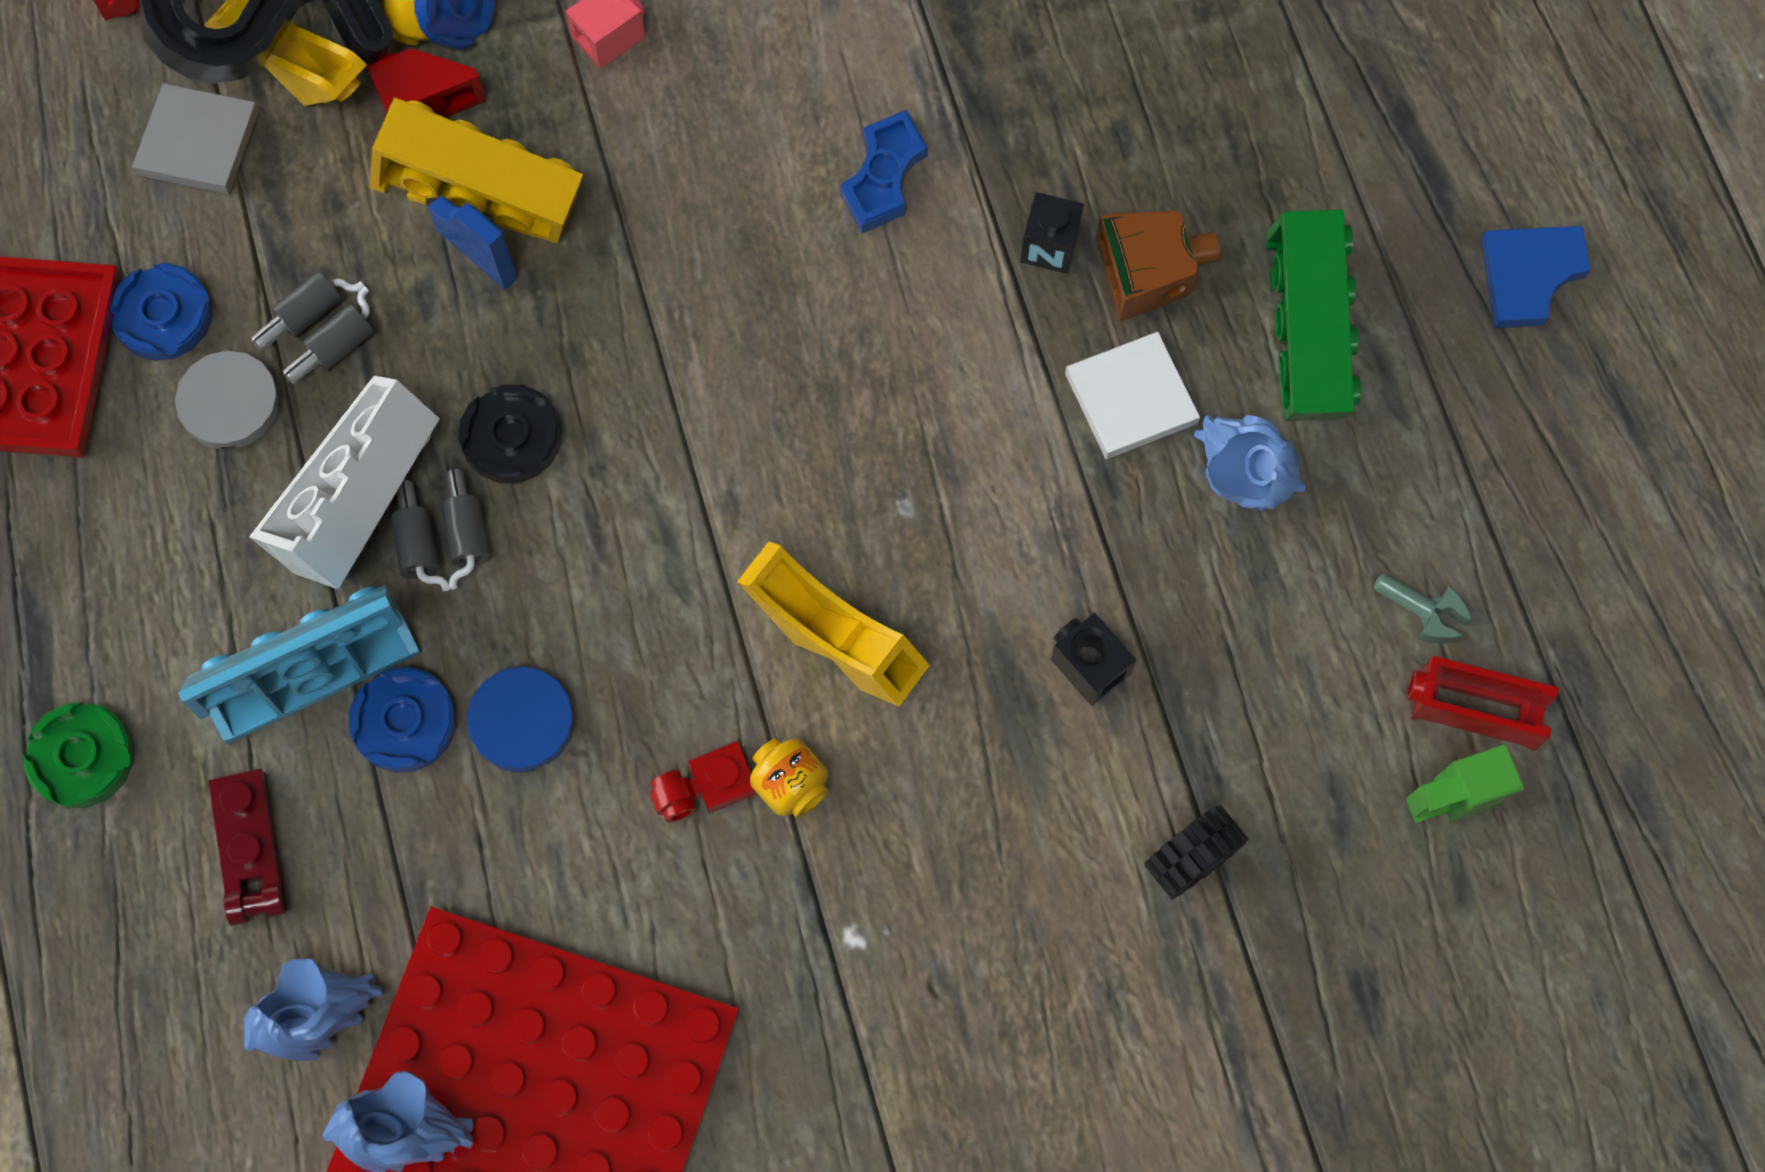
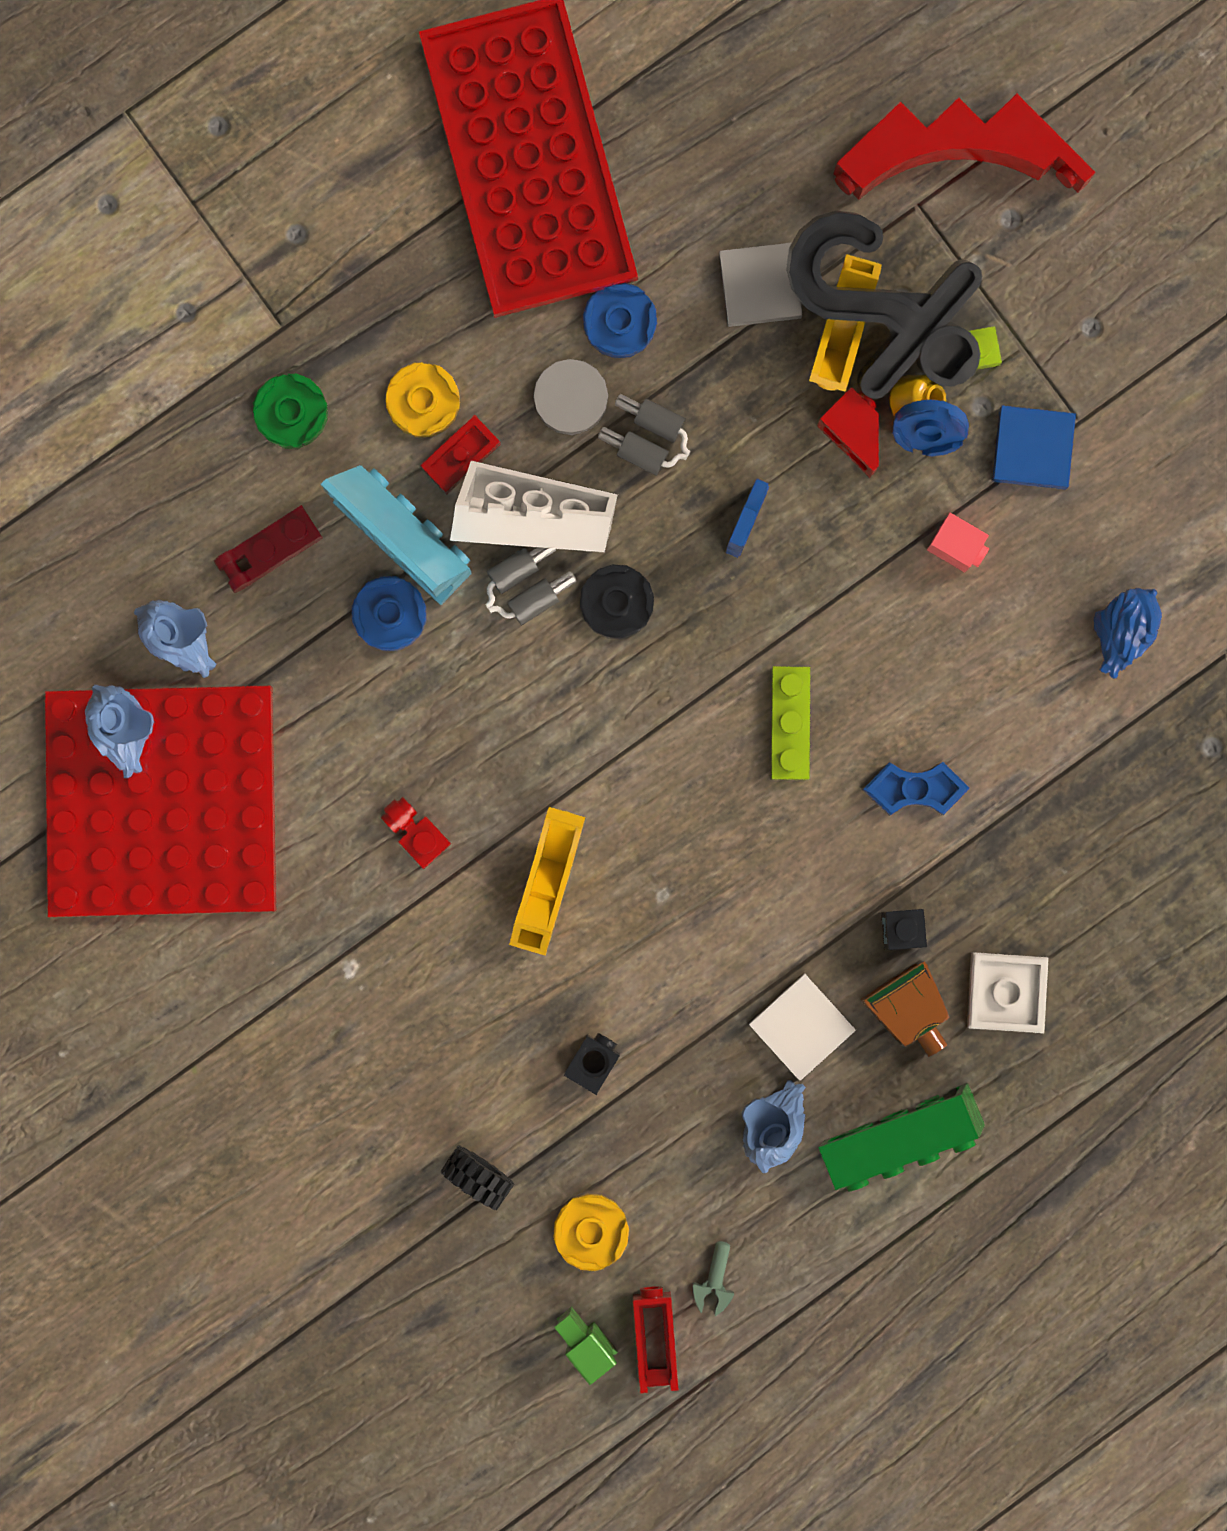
camera: 70 degrees right, 15 degrees up
yellow wedge [369,97,583,244] -> none
blue tile [466,666,575,773] -> none
yellow head [750,738,829,818] -> none
blue tile [1481,226,1590,328] -> none
none -> yellow tile [386,362,460,438]
none -> red plate [420,415,501,495]
none -> yellow tile [553,1193,629,1271]
none -> lime plate [771,666,810,780]
none -> white tile [967,952,1048,1033]

